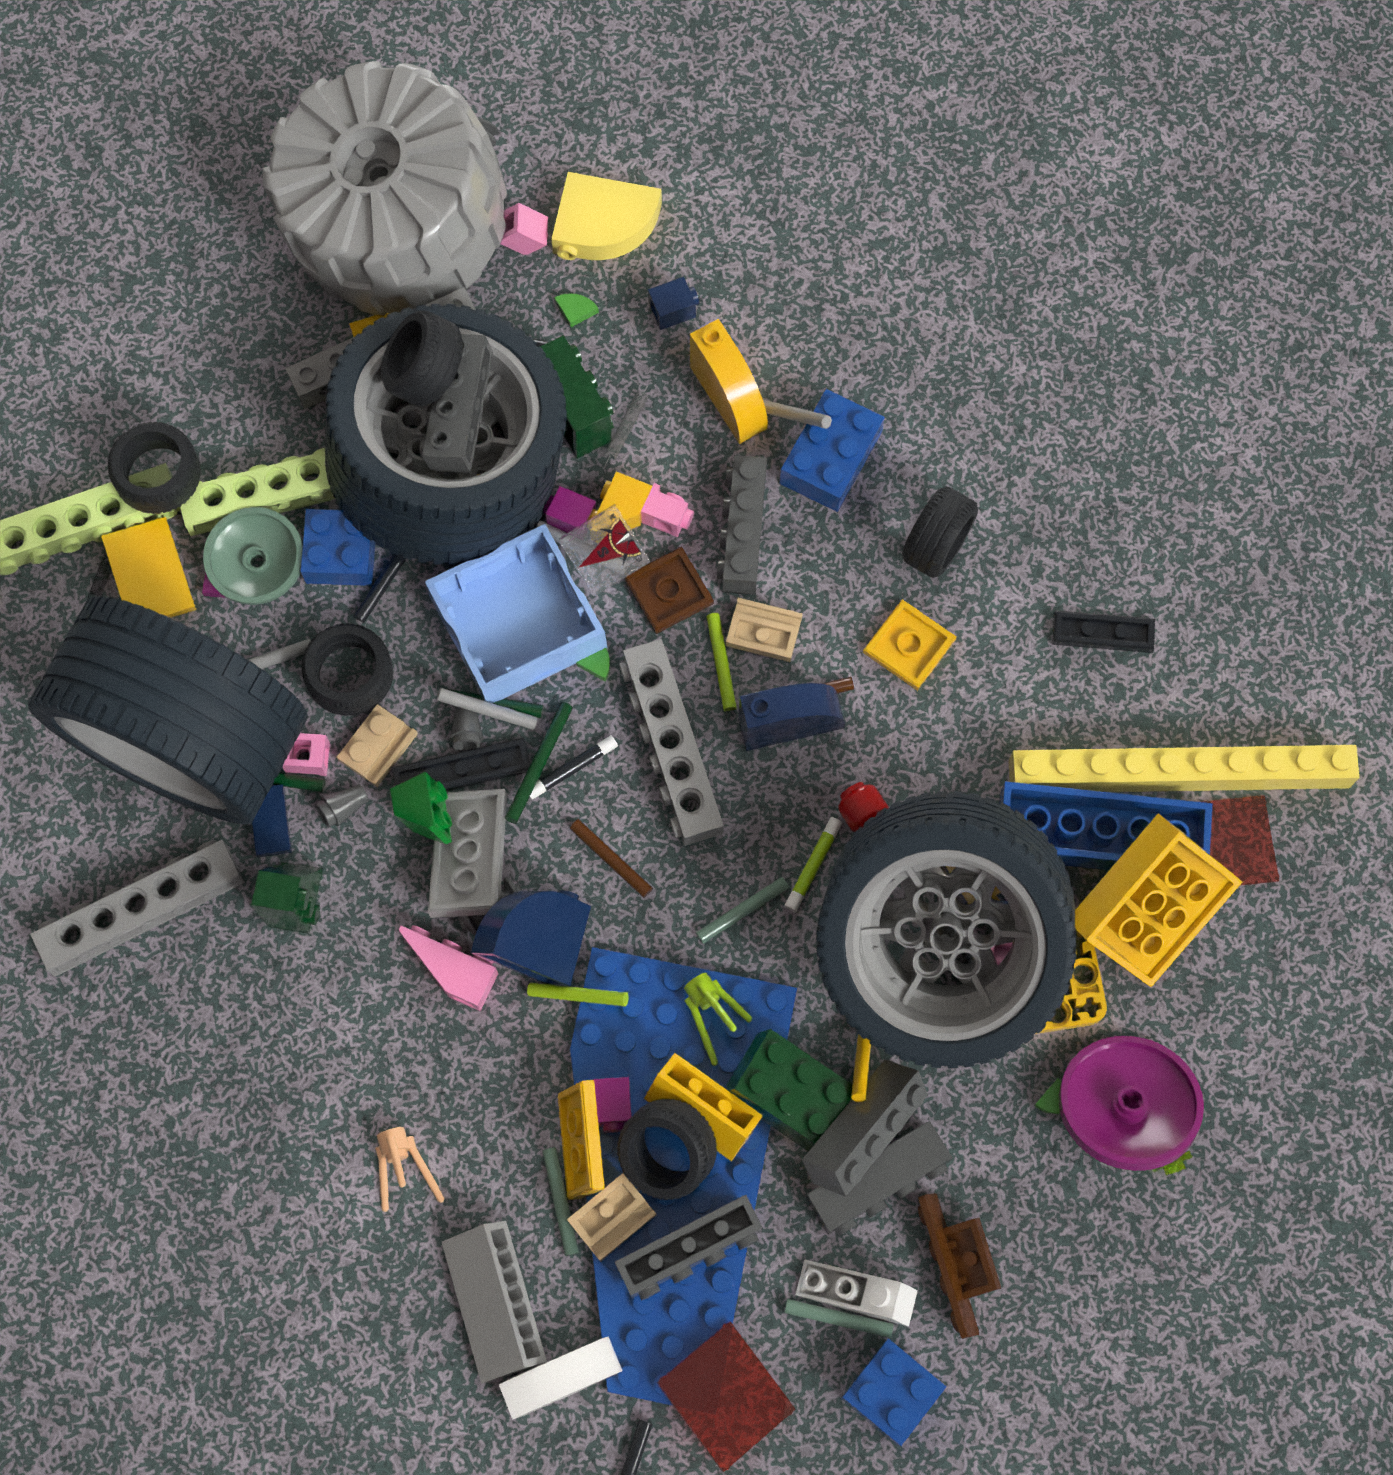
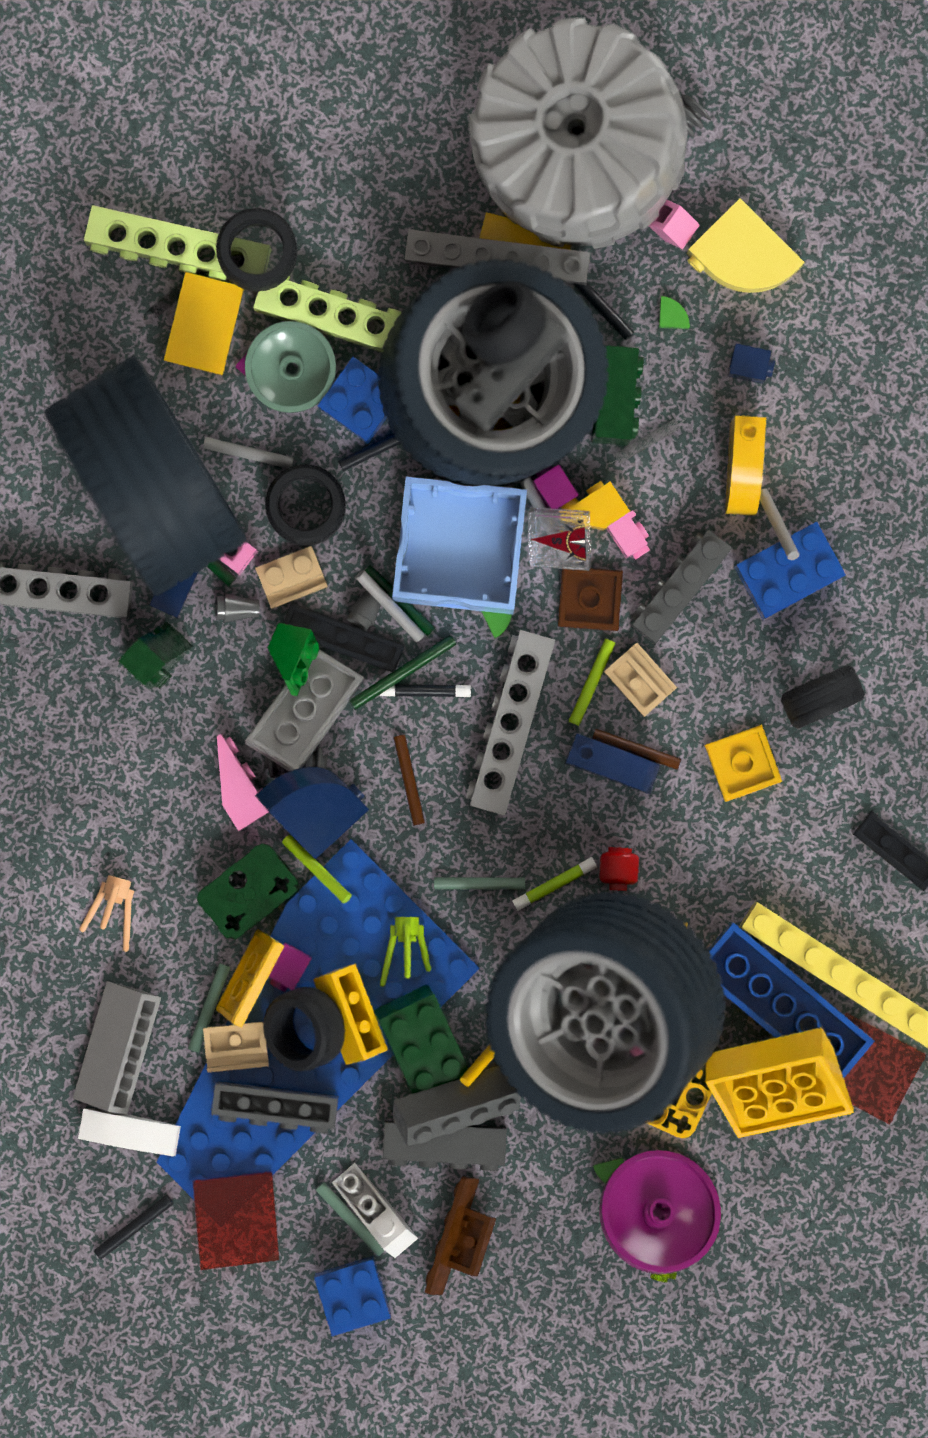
camera: 30 degrees right, 15 degrees up
none -> dark green axle [197,844,299,940]

